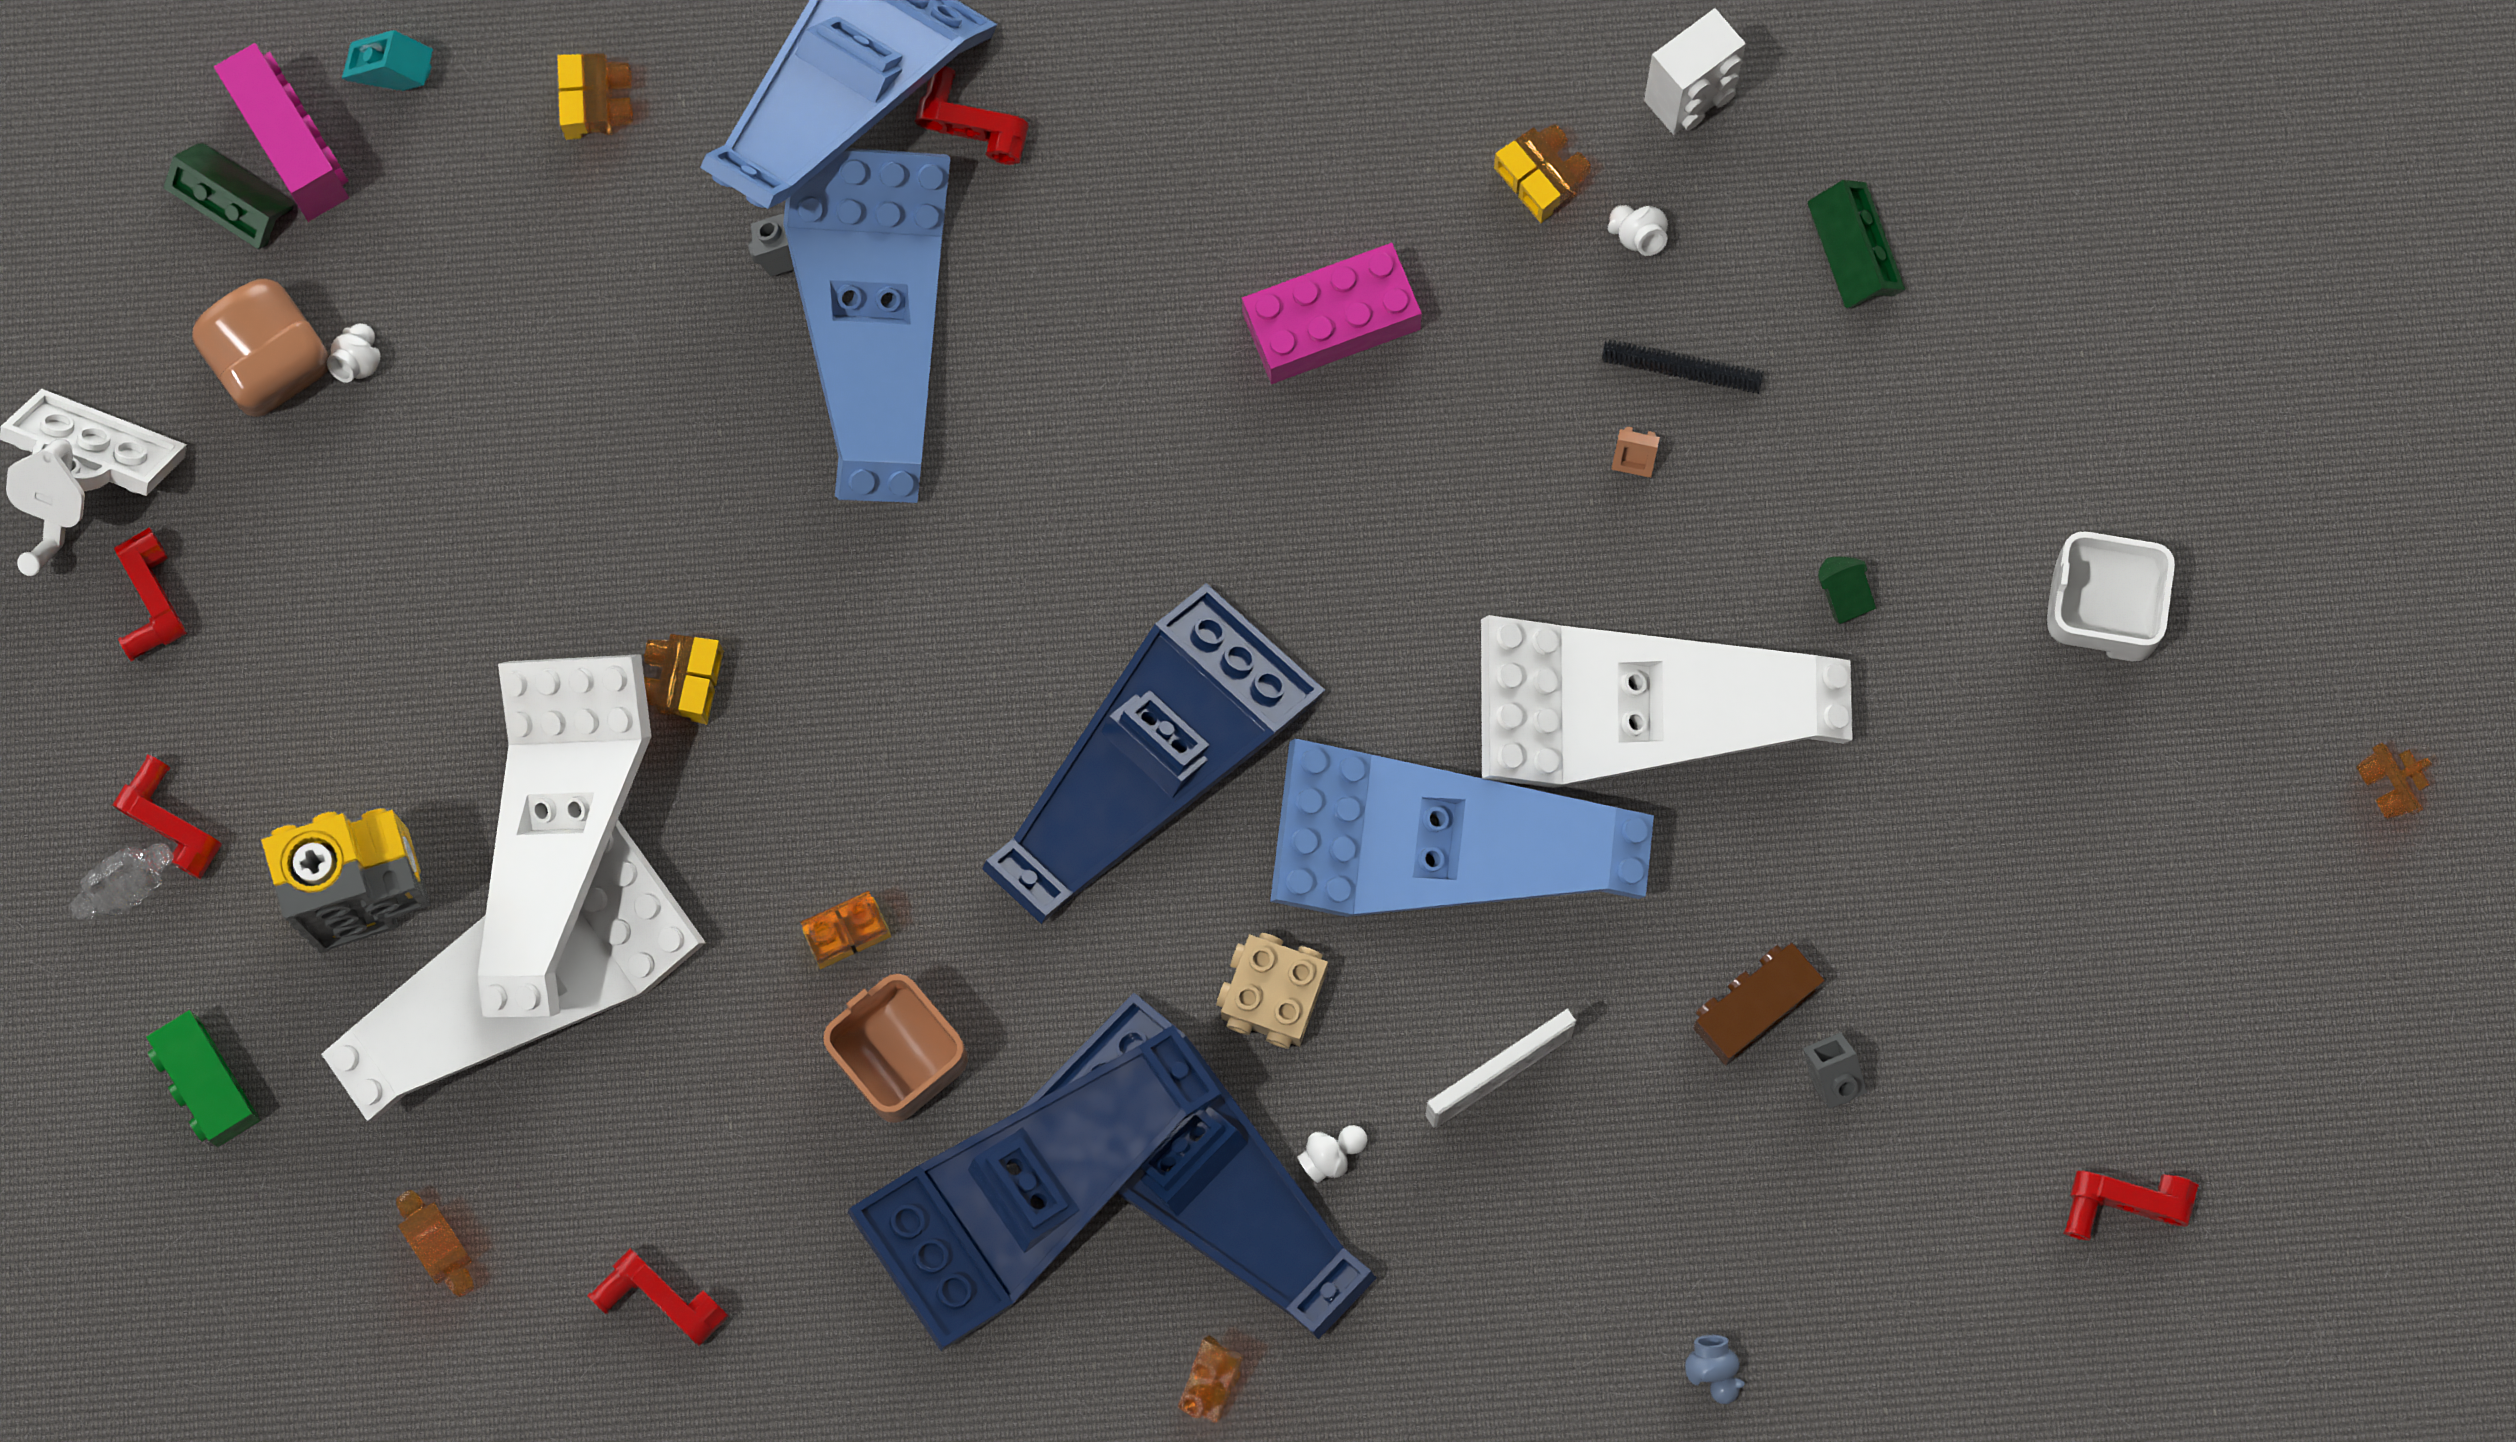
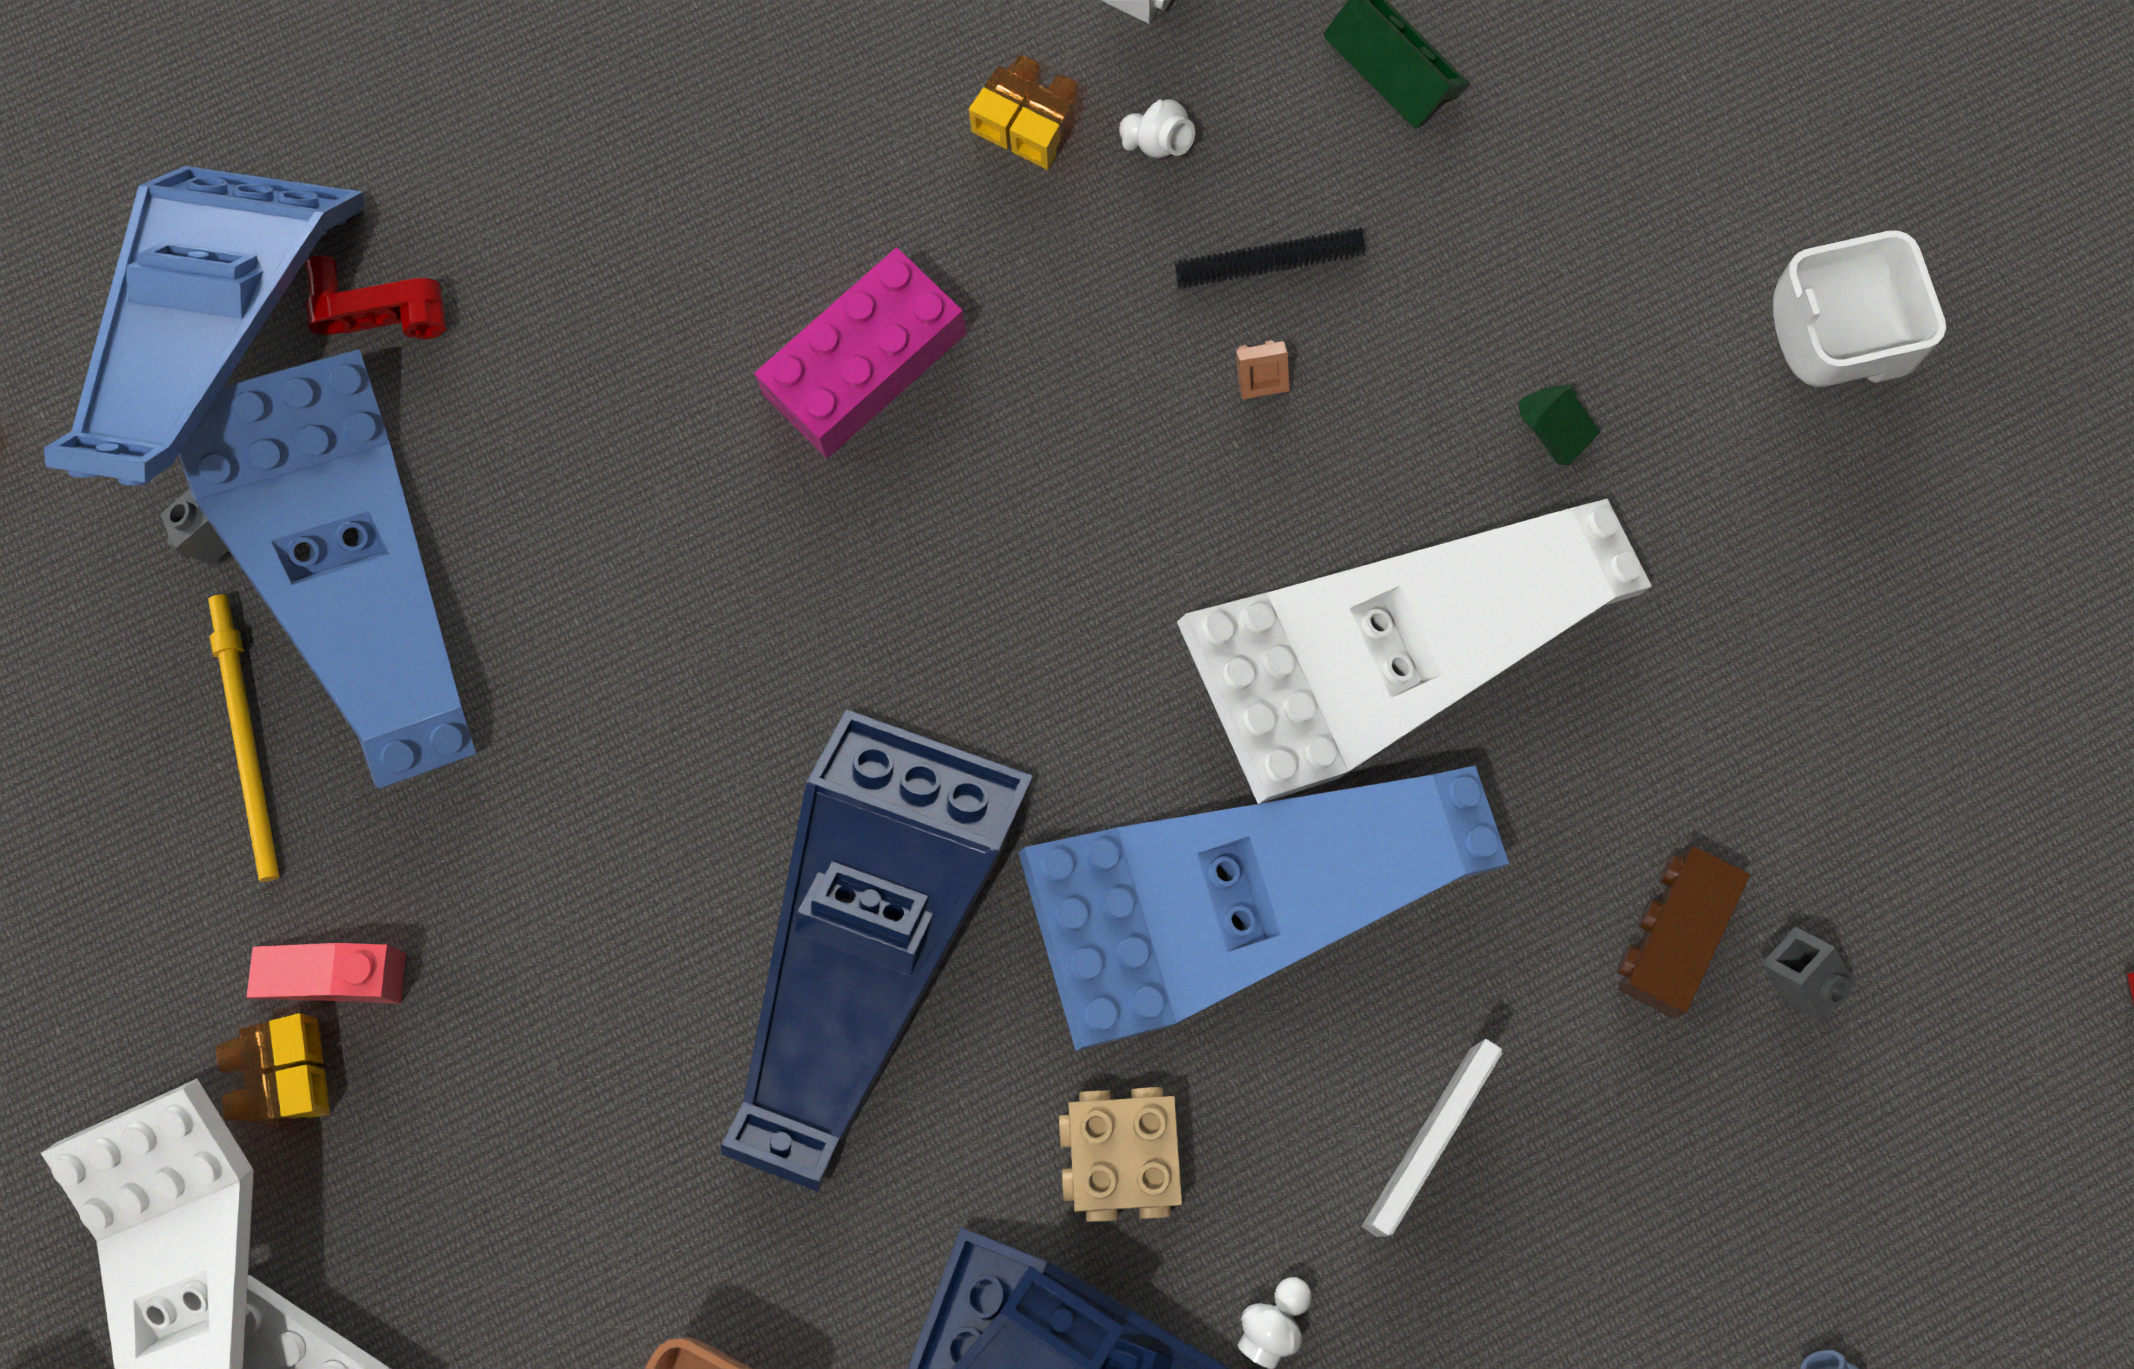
camera: 20 degrees left, 0 degrees up
clear orange hips [800,890,892,970] -> none
none -> yellow bar [208,594,280,882]
none -> coral slope [246,943,406,1004]

